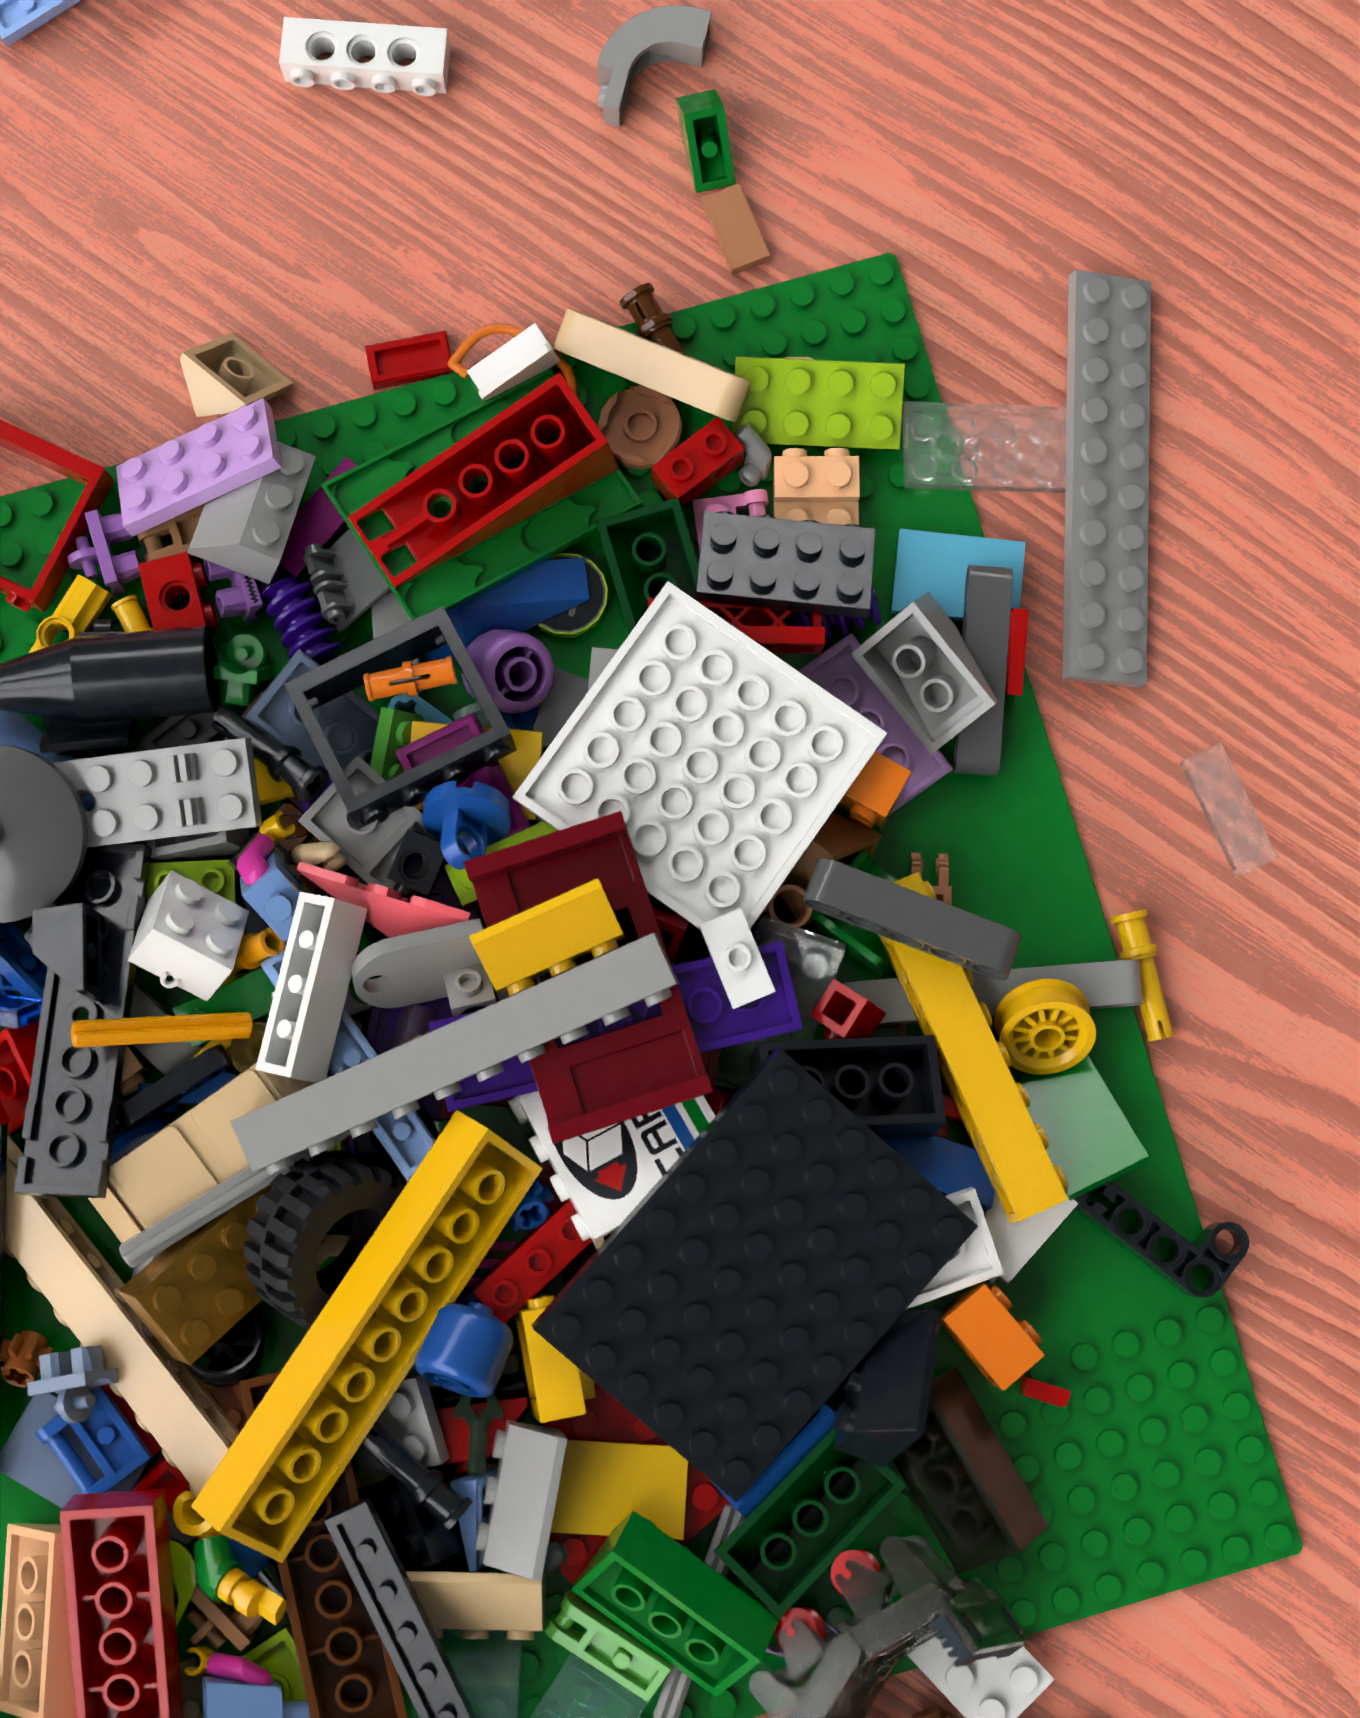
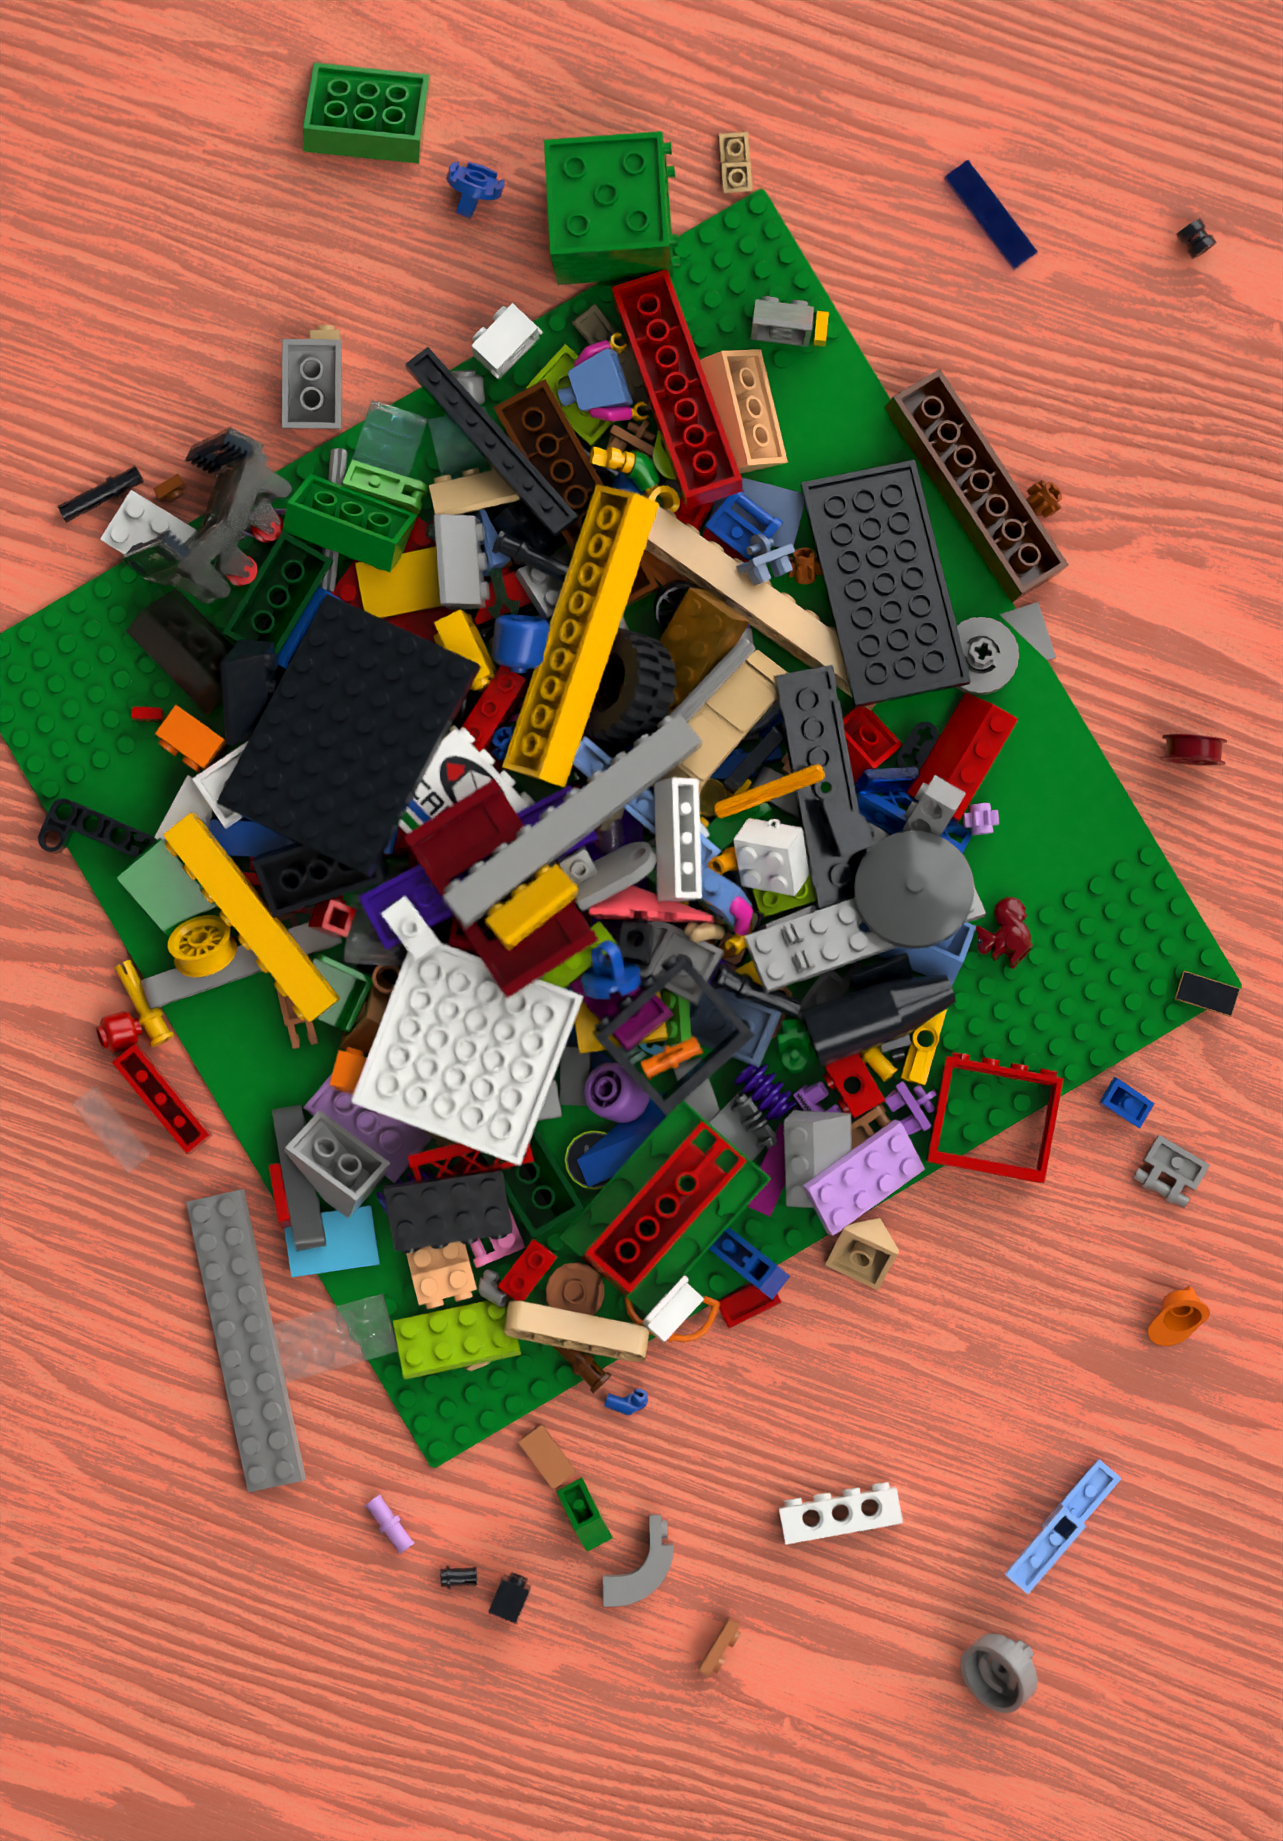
camera: 165 degrees right, 5 degrees up
dark grey beam [803,858,1022,980] -> none
none -> red head [96,1011,142,1053]
none -> red brick [112,1043,213,1154]
none -> lavender pin [365,1495,415,1554]
none -> black pin [440,1566,477,1590]
none -> black brick [488,1572,531,1624]
none -> blue arm [604,1389,648,1416]
none -> blue slope [709,1227,790,1299]

